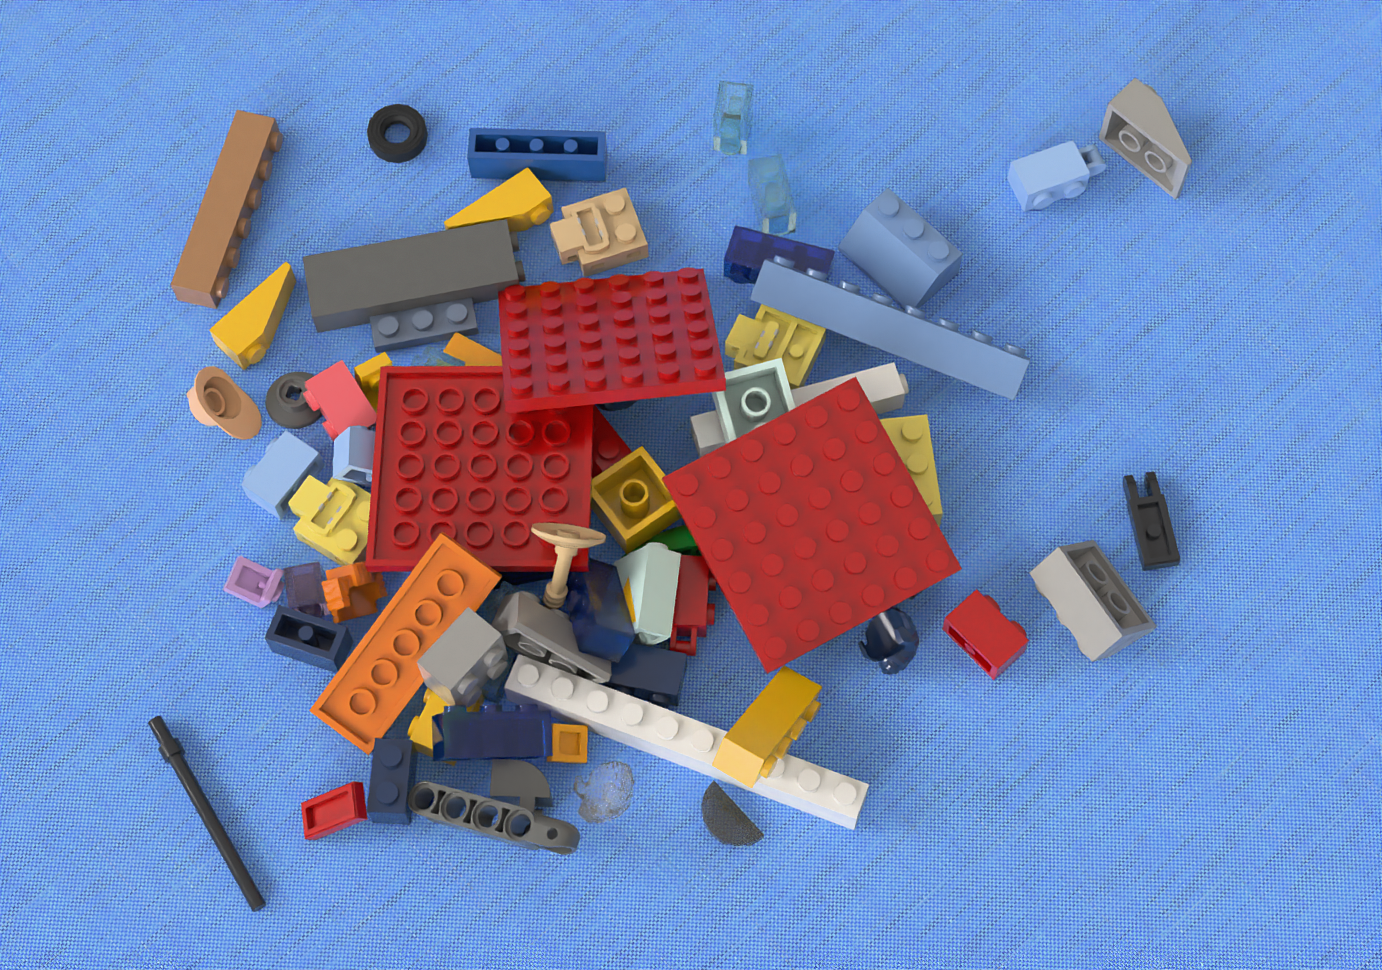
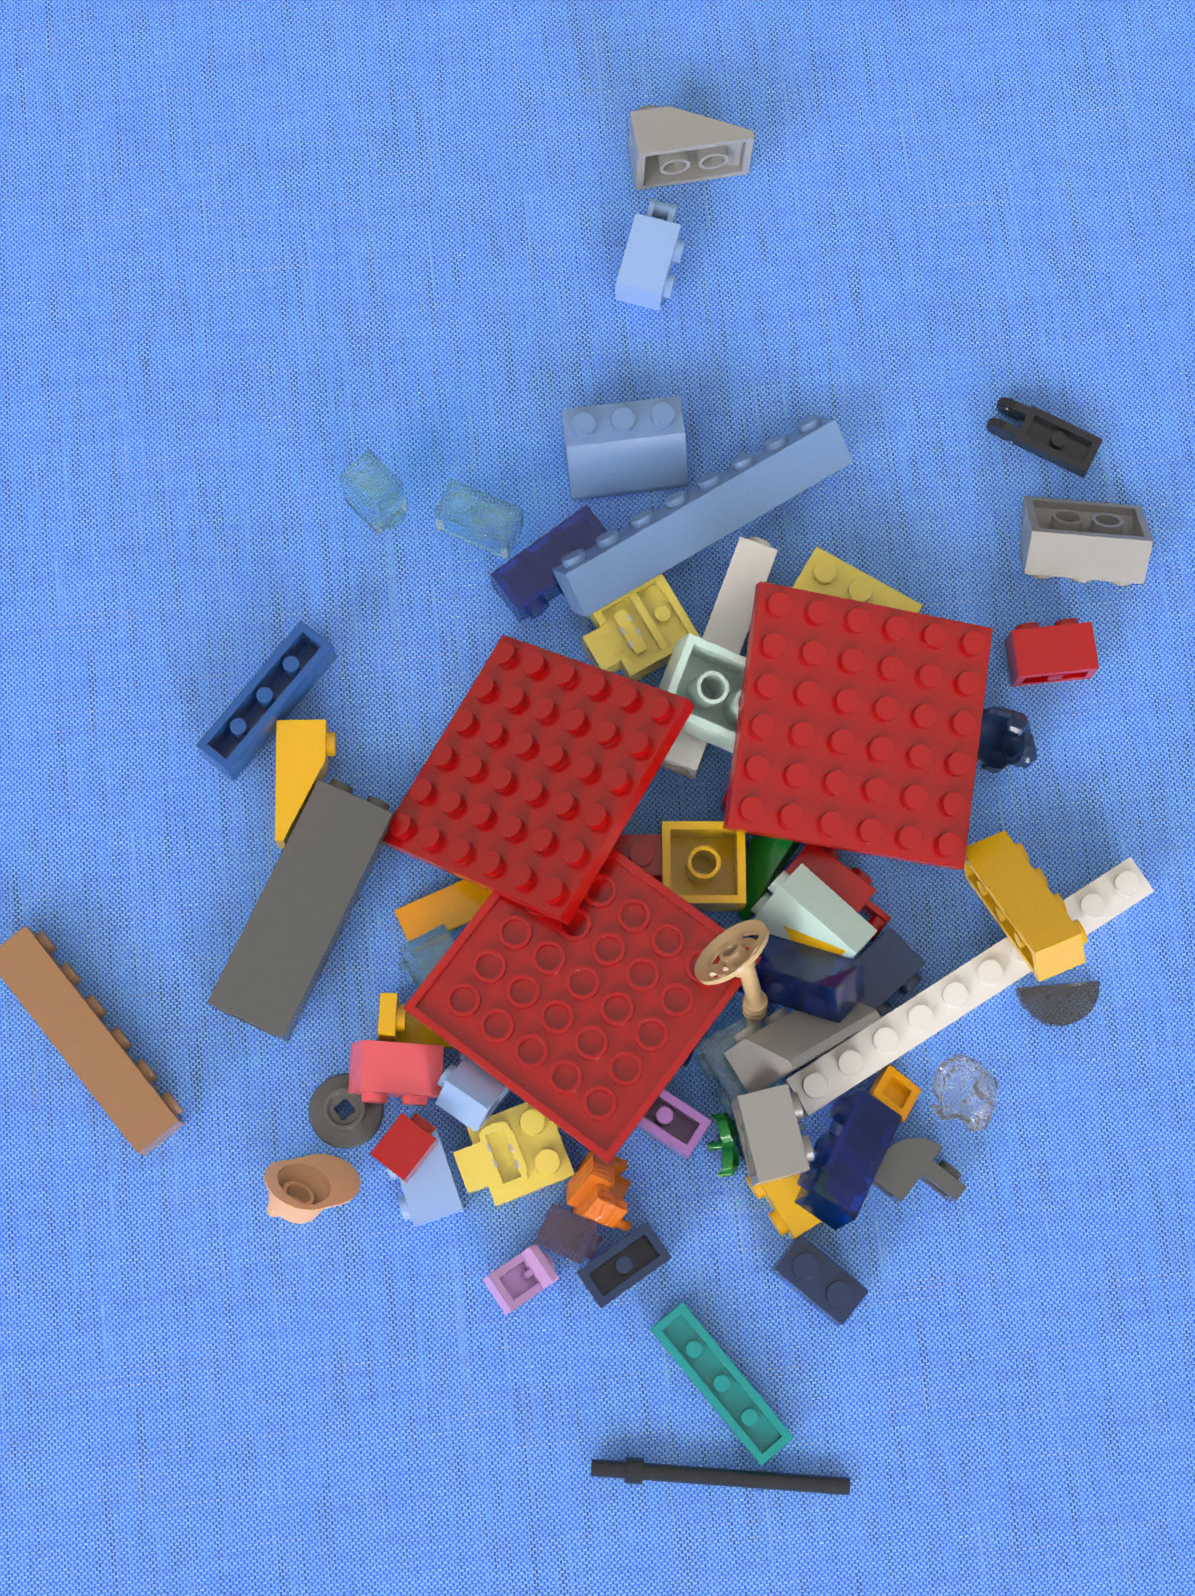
camera: 60 degrees left, 10 degrees up
yellow slope [209,262,296,370] -> none
red tile [301,781,367,840] -> none
orange plate [309,532,502,755] -> none
black tyre [367,104,428,163] -> none
sand blue plate [370,297,479,353] -> none
dark grey piece [408,781,580,855] -> none
tan piece [550,187,649,277] -> none
none -> red brick [370,1113,438,1183]
none -> teal plate [649,1302,794,1466]

